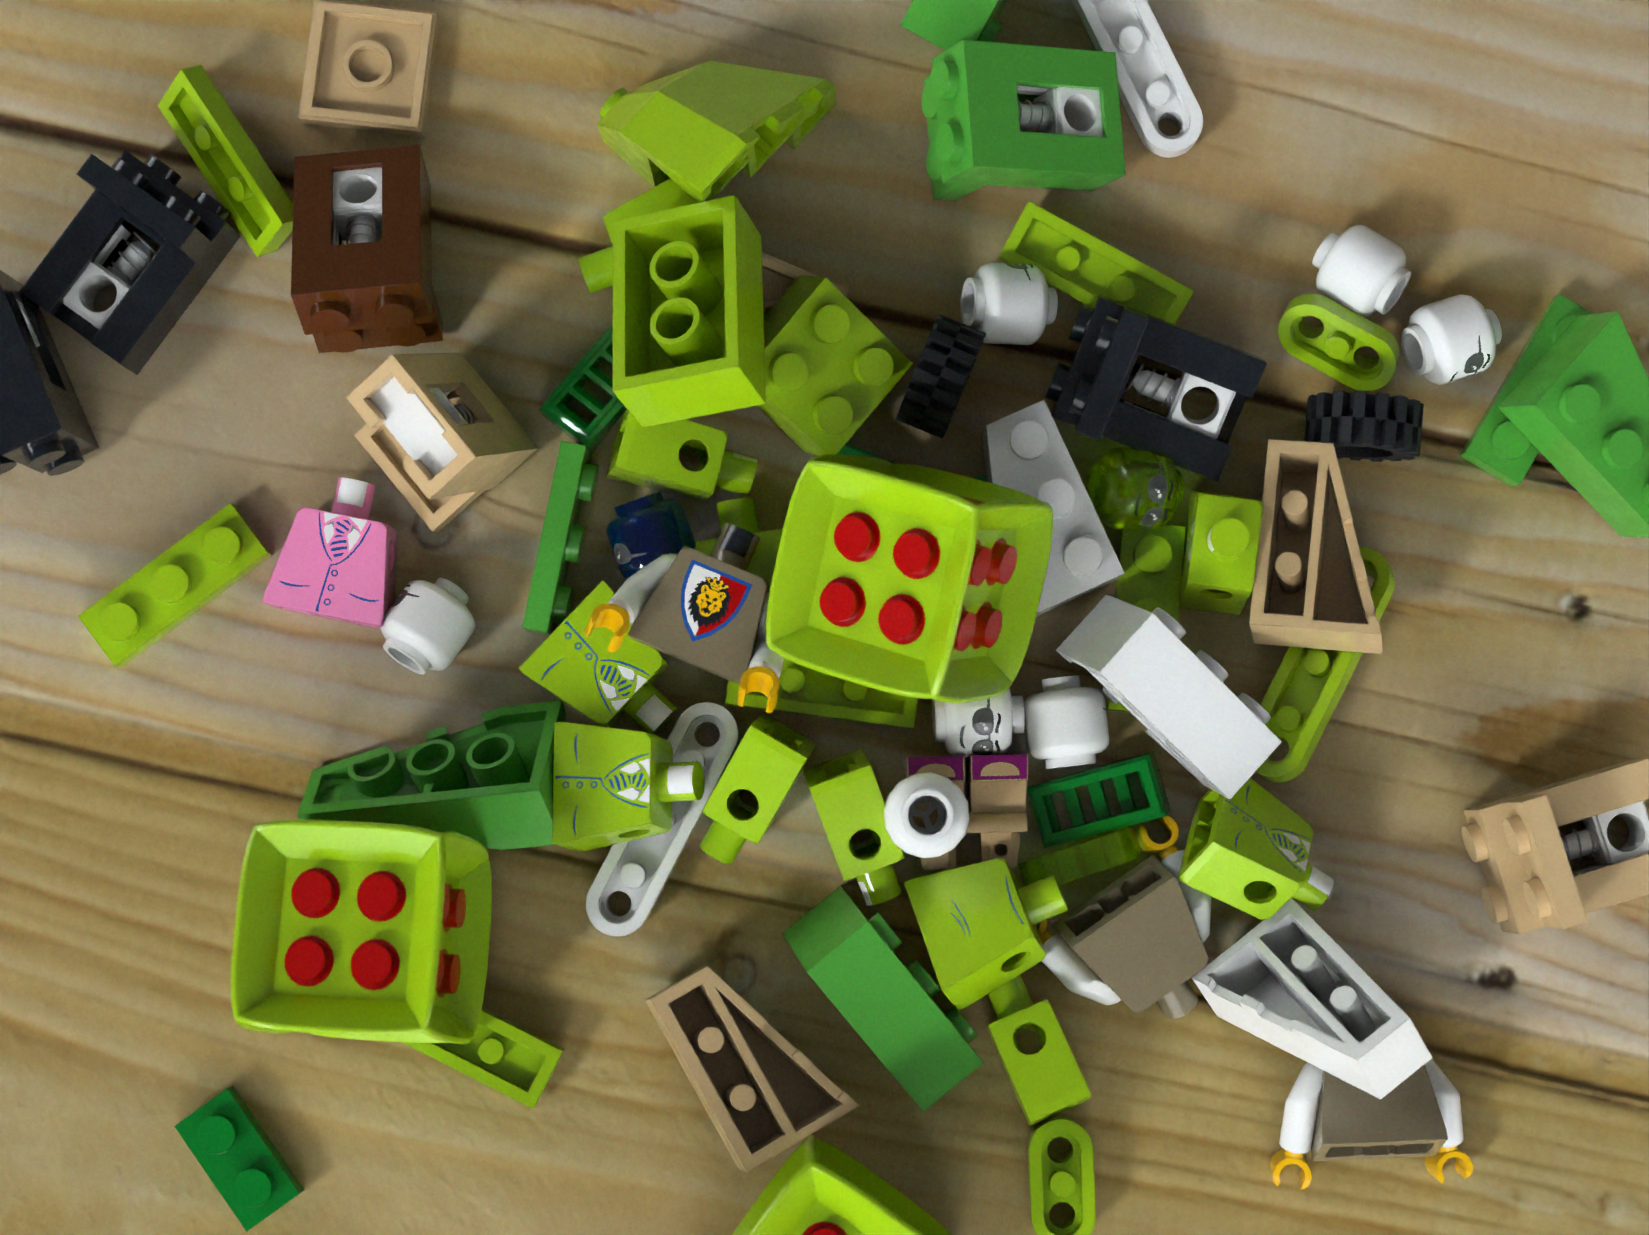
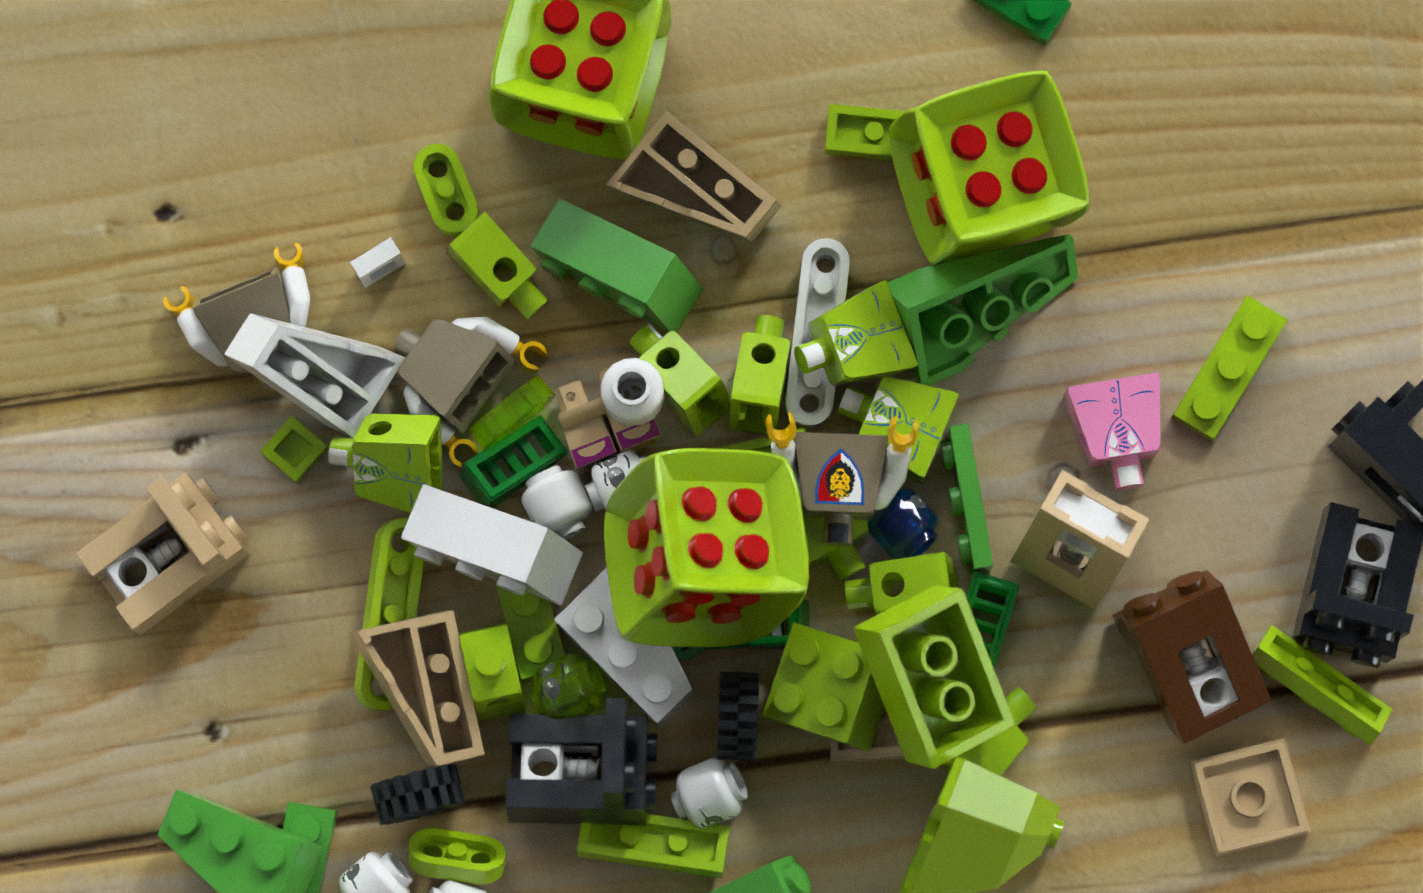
camera: 165 degrees right, 5 degrees down
white head [380,578,476,675] -> none
lime torso [904,858,1069,1011] -> none
none -> lime tile [260,416,329,484]
none -> white tile [350,237,406,288]

